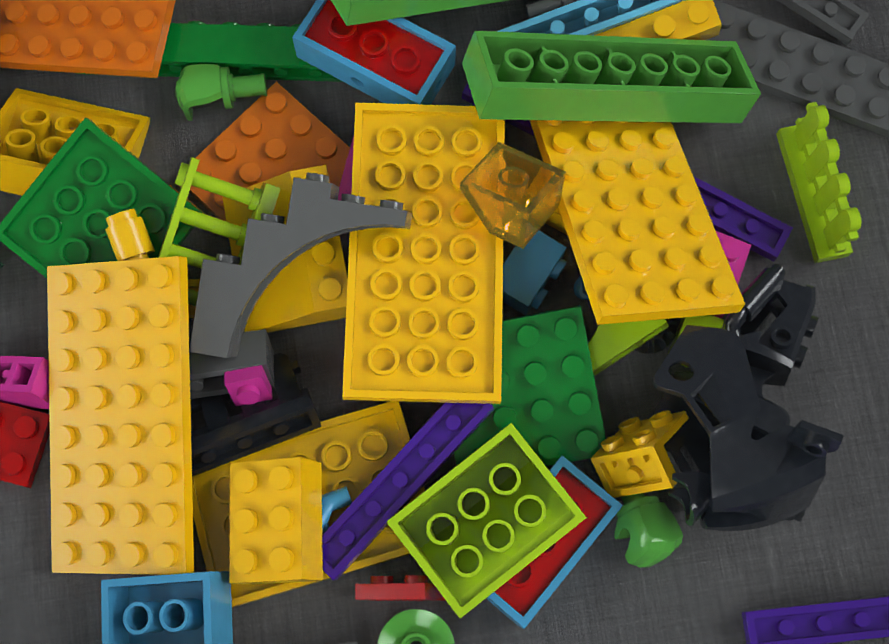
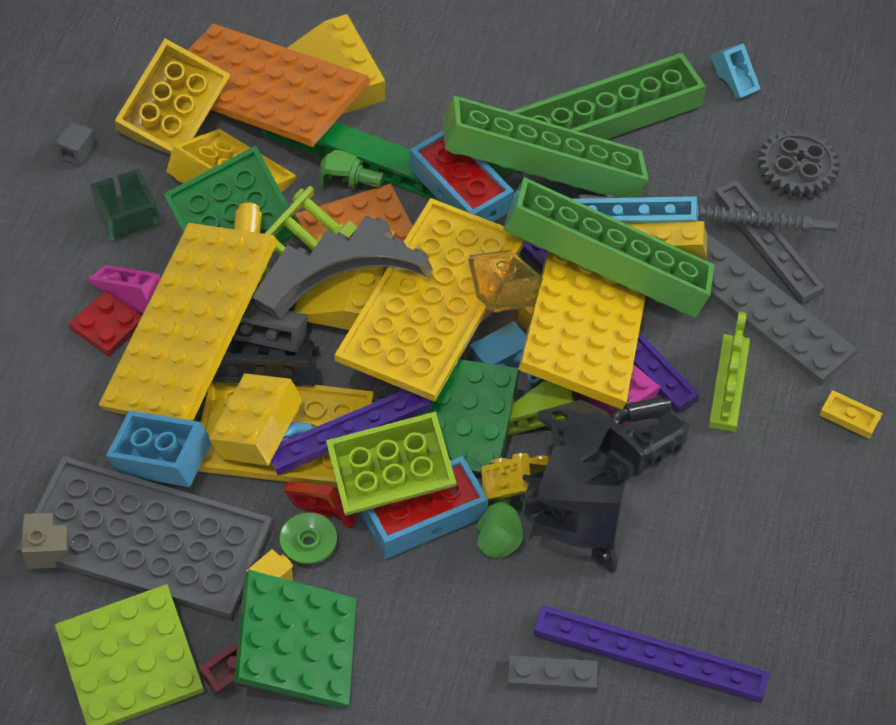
camera: 25 degrees right, 20 degrees down
dark pink plate [224,365,272,406] -> none

